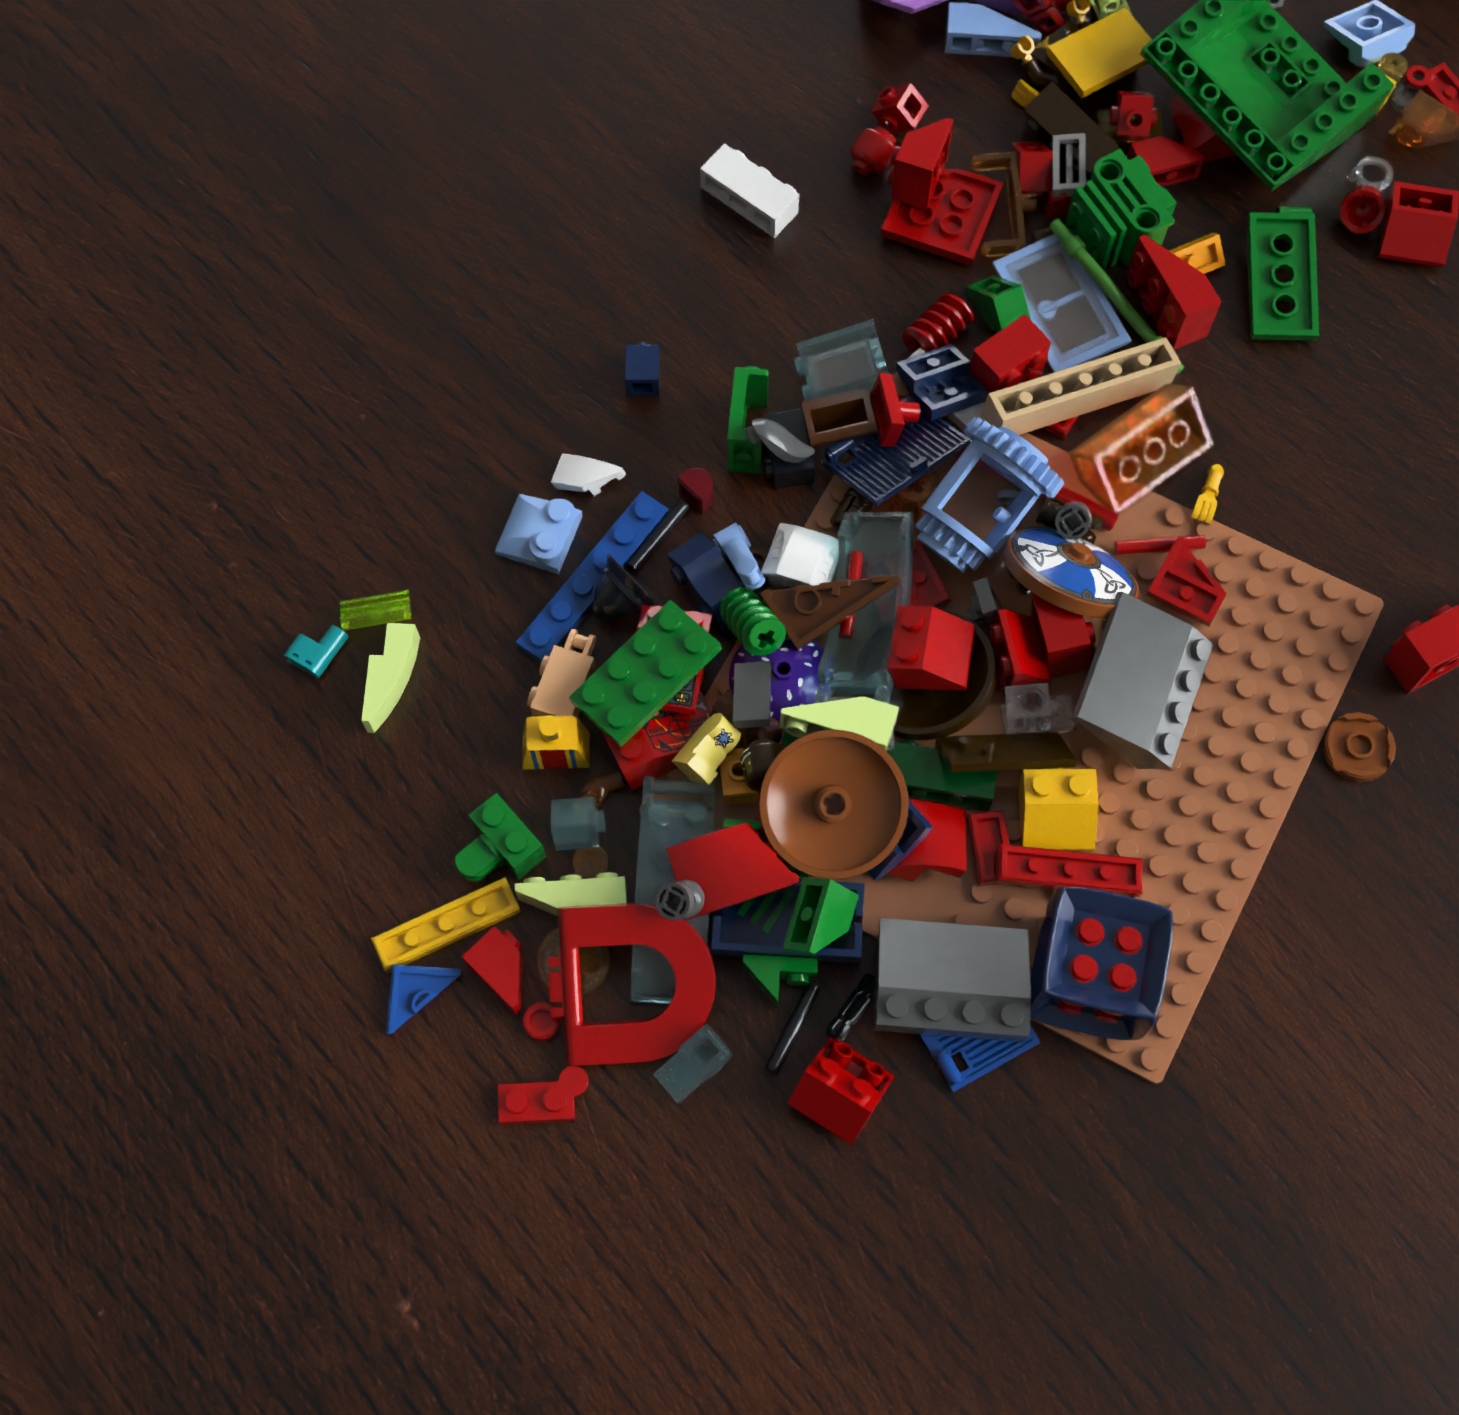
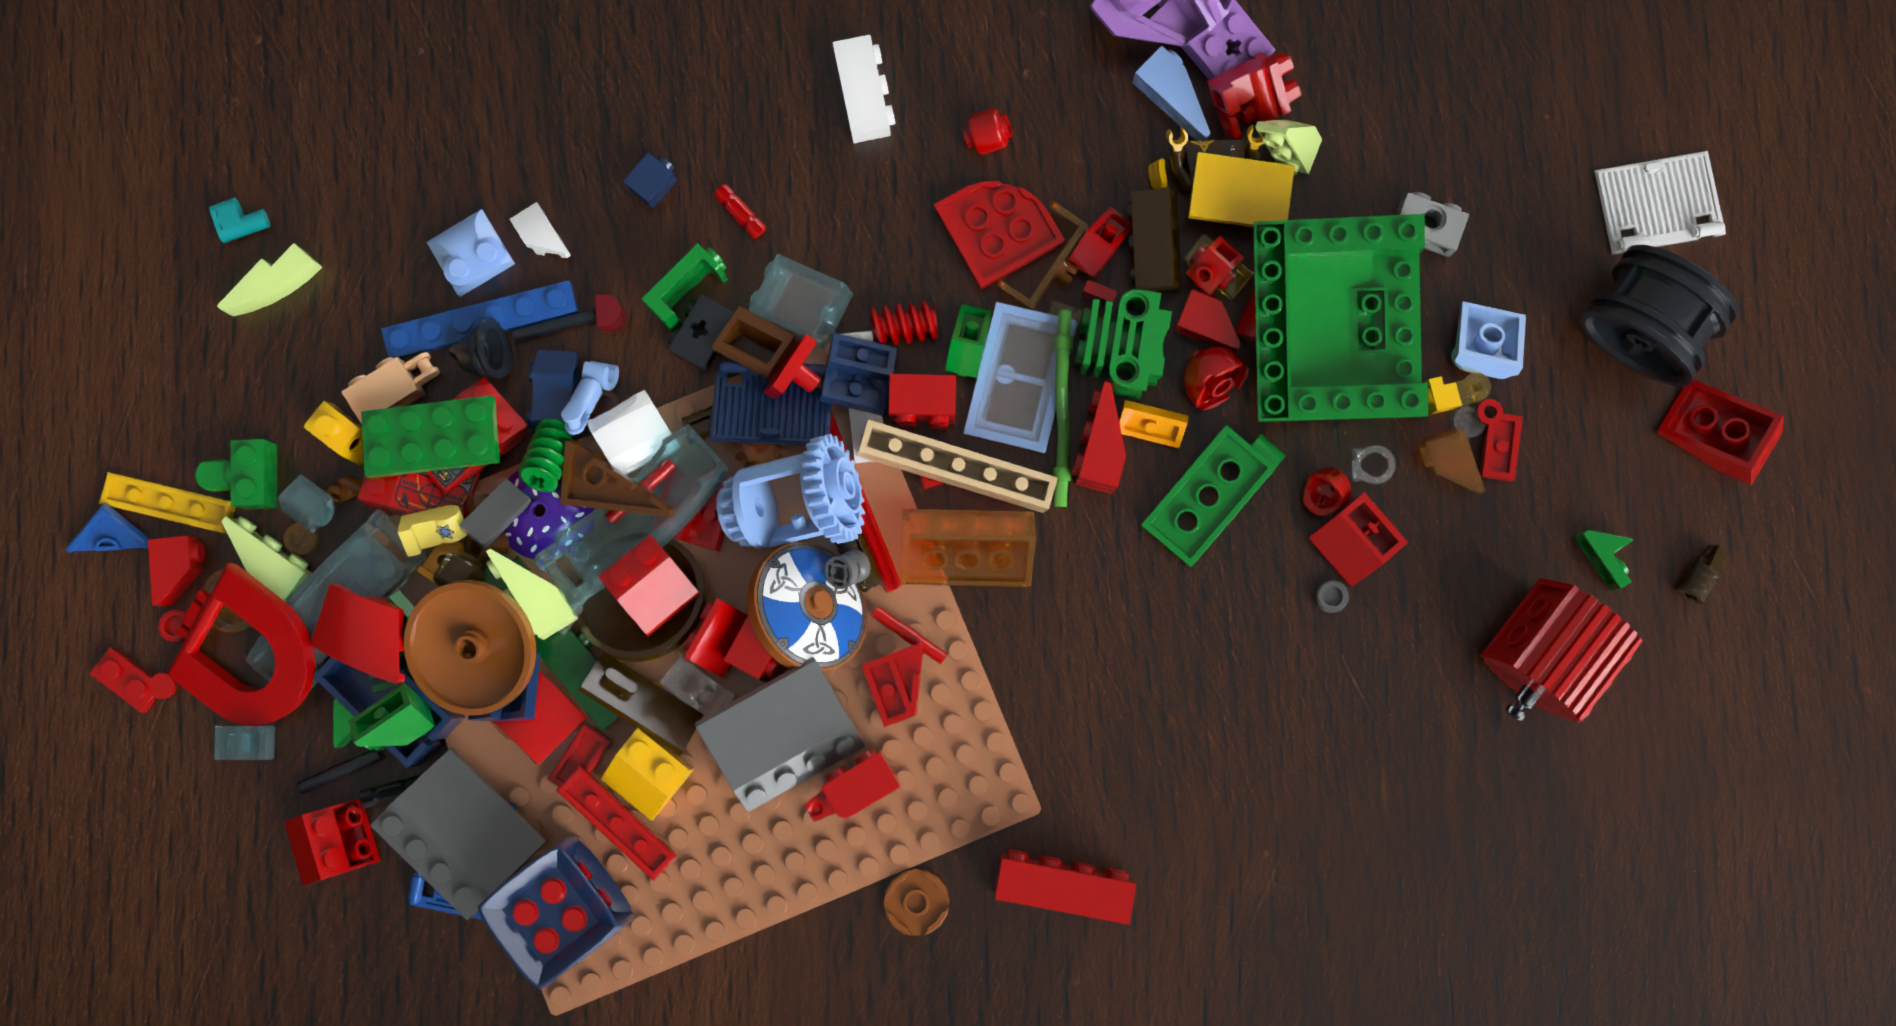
camera: 40 degrees right, 15 degrees up
clear neon green tile [340,590,412,630] -> none
dark grey wheel [655,880,705,921] -> none
dark grey arm [745,418,815,463] -> none
red brick [871,83,929,134] -> none
red slope [888,118,954,210] -> none
dark grey plate [967,577,1002,628] -> none
light grey tile [1053,133,1086,197] -> none
yellow piece [1191,464,1224,524] -> none
none -> red axle [714,184,766,239]
none -> red hinge [804,748,902,822]
none -> red cylinder [1182,346,1249,410]
none -> dark grey tile [1314,580,1349,613]

